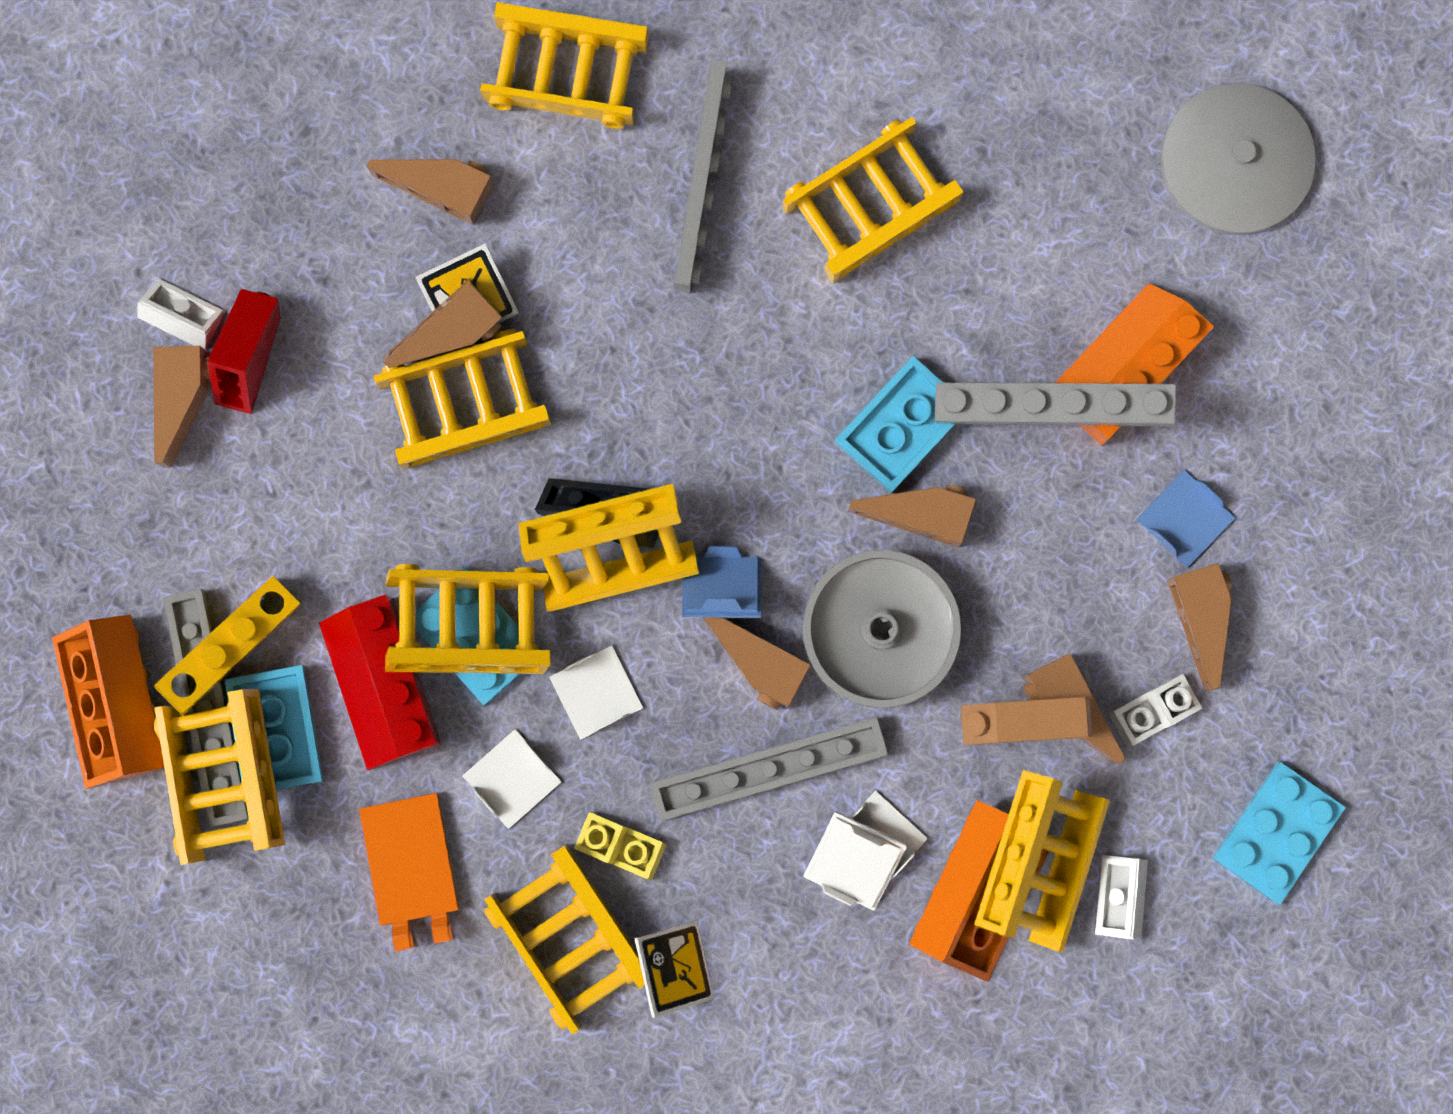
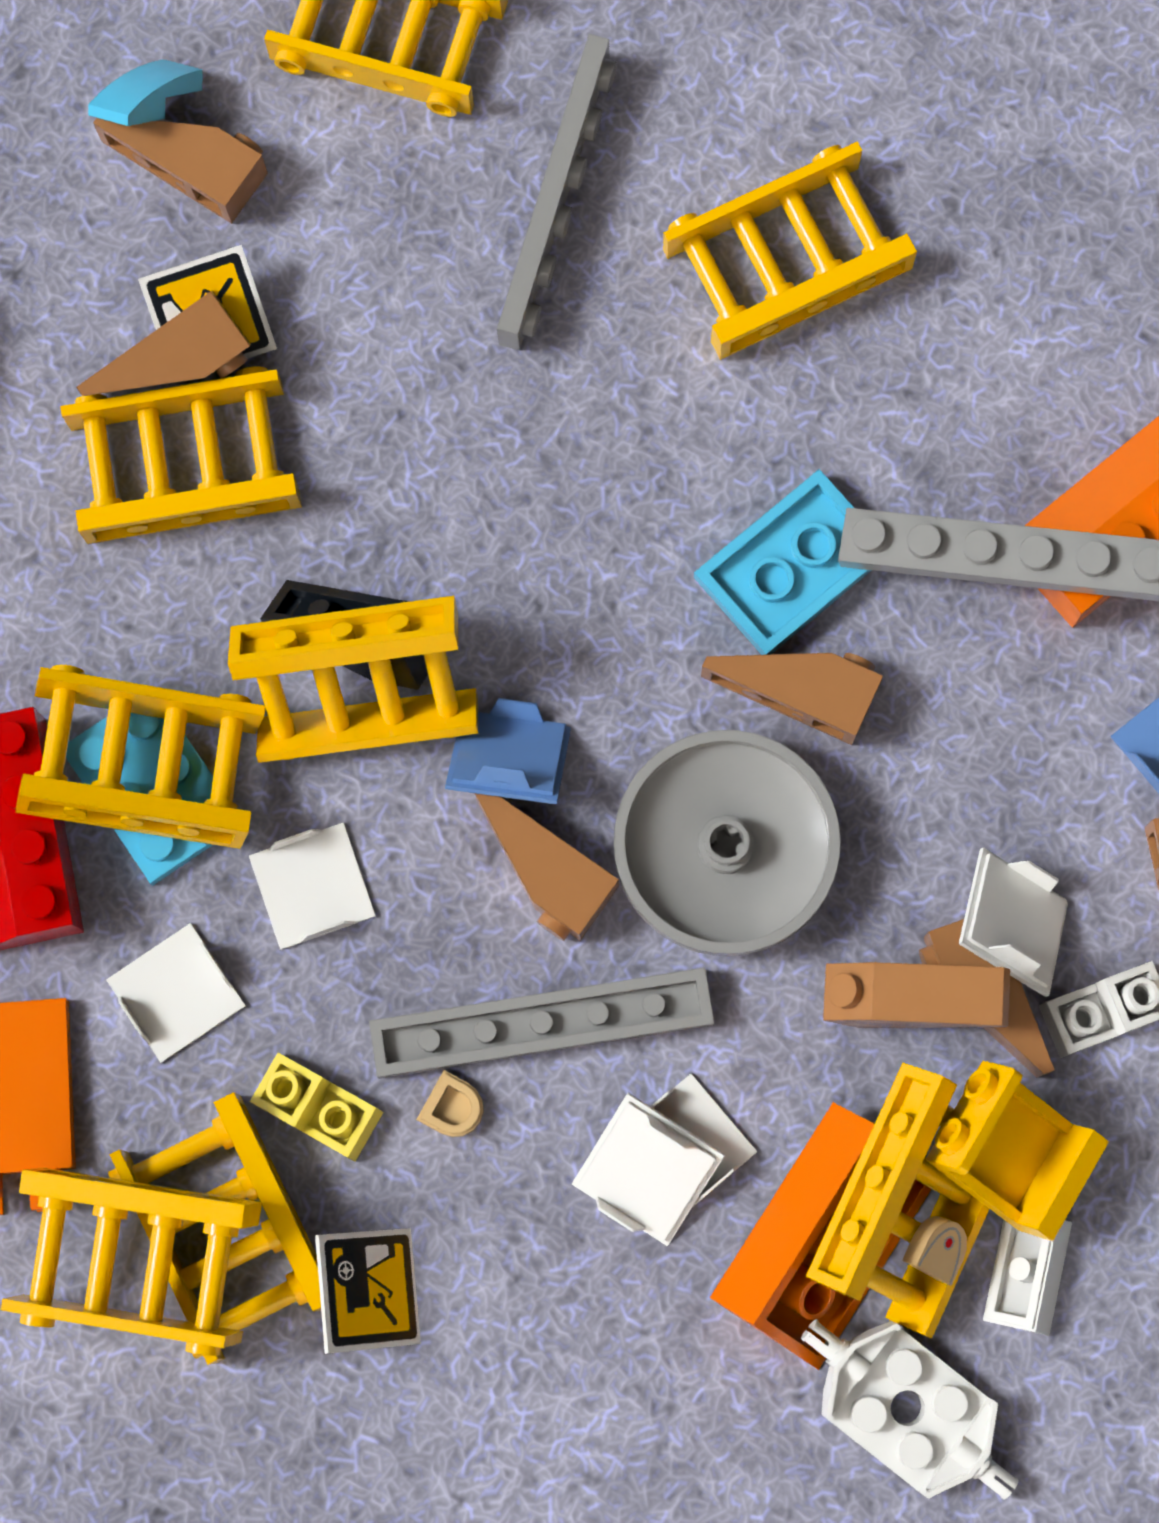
camera: 10 degrees right, 5 degrees down
none -> yellow fence [1,1168,262,1356]
none -> medium azure slope [88,59,203,126]
none -> tan tile [416,1070,484,1138]
none -> white plate [801,1319,1019,1500]
none -> tan tile [902,1216,967,1286]
none -> yellow panel [925,1060,1109,1242]
none -> white piece [959,847,1068,997]

